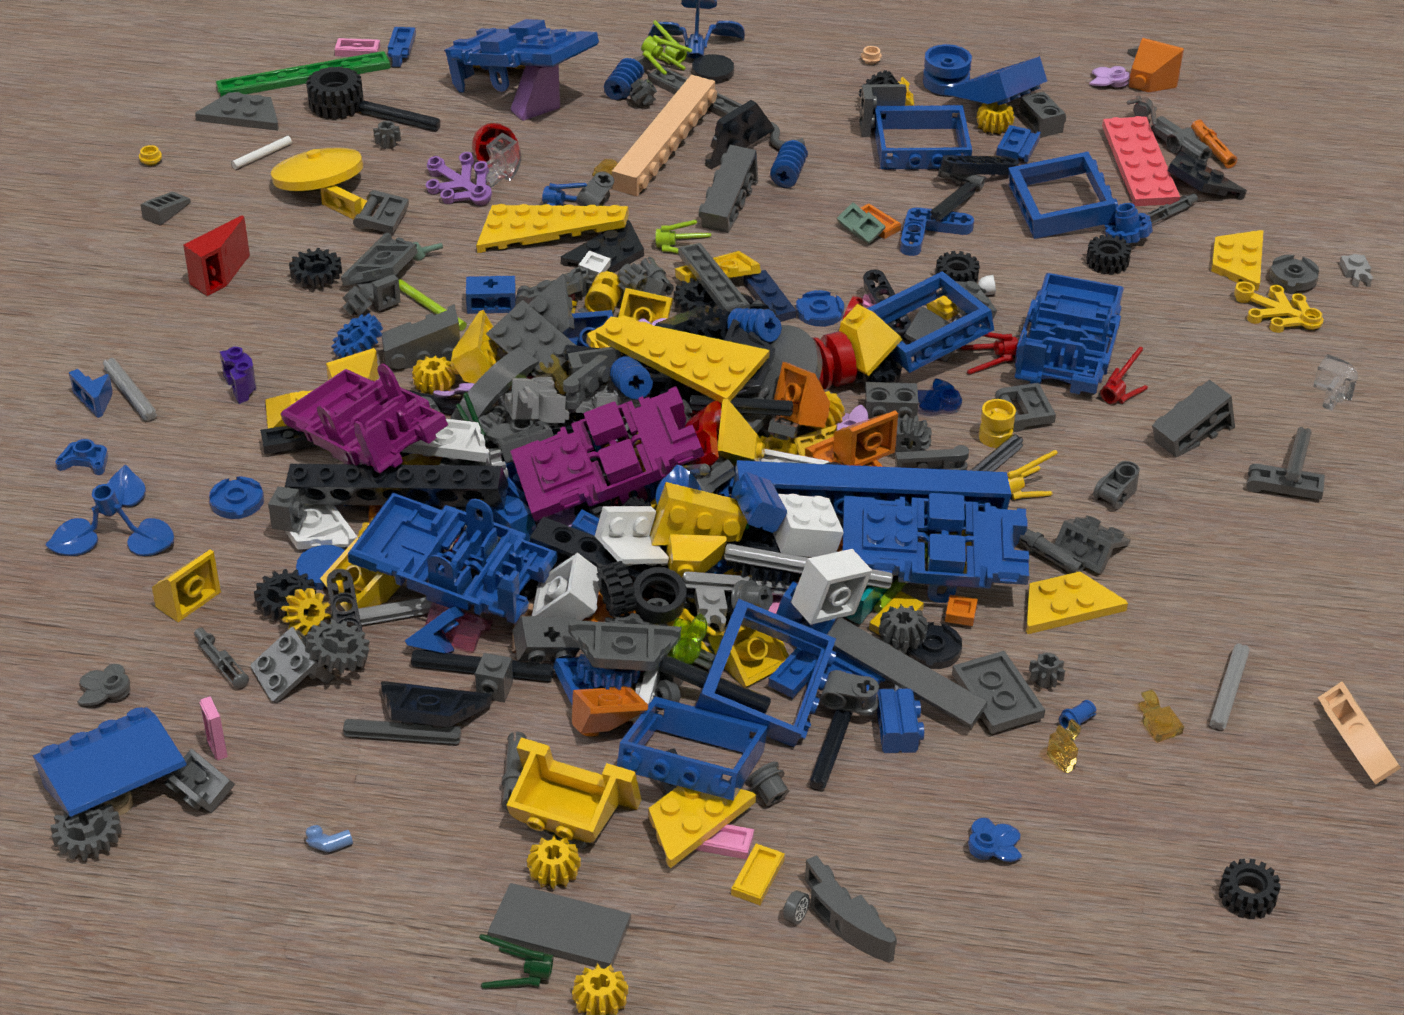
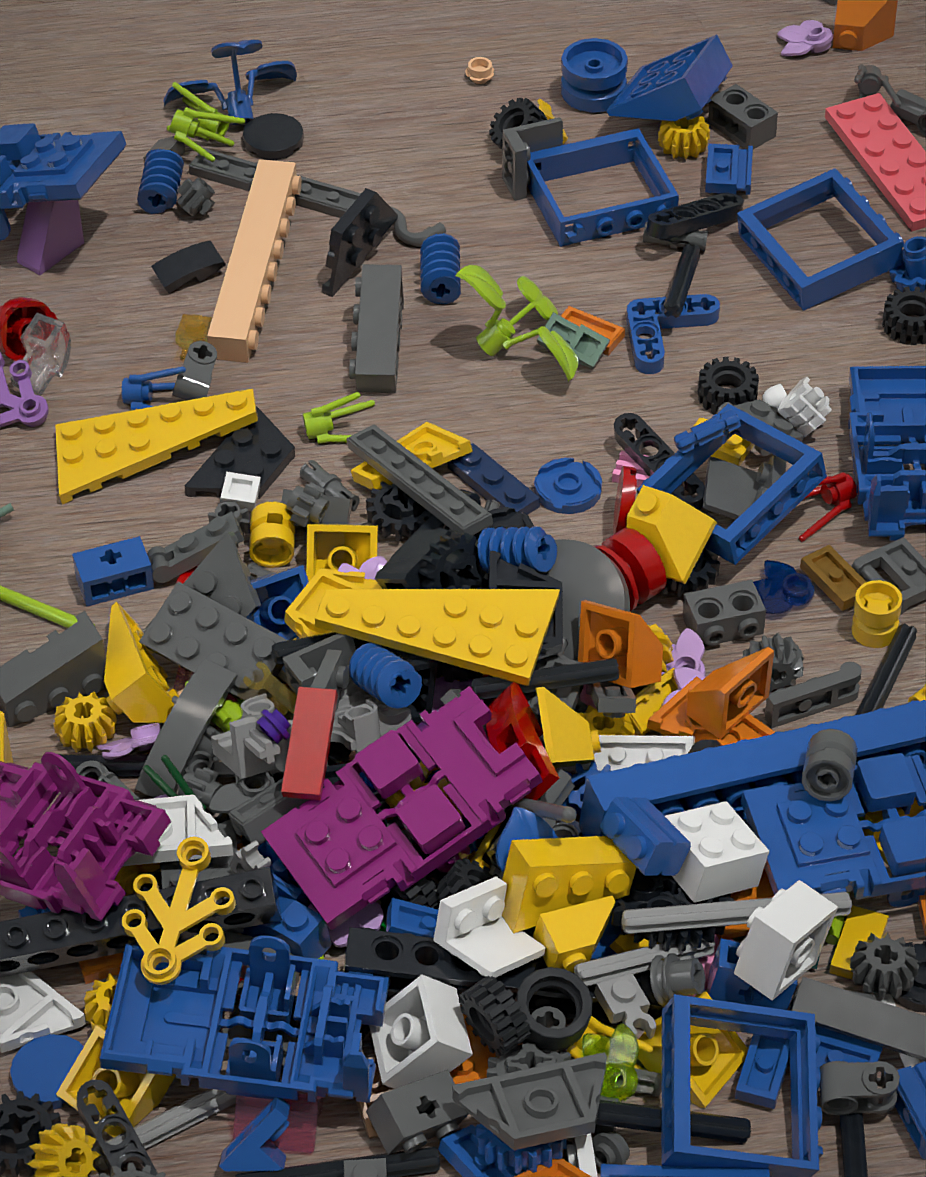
camera: 15 degrees left, 5 degrees up
none -> yellow plant [122,837,236,985]
none -> black slope [151,240,226,294]
none -> dark purple plate [256,709,291,744]
none -> tile [281,687,338,800]
none -> lime plant [455,265,579,382]
none -> blue axle [674,409,741,454]
none -> white hand [778,377,832,437]
none -> pearl gold plate [800,544,866,611]
none -> dark grey wheel [802,729,858,801]

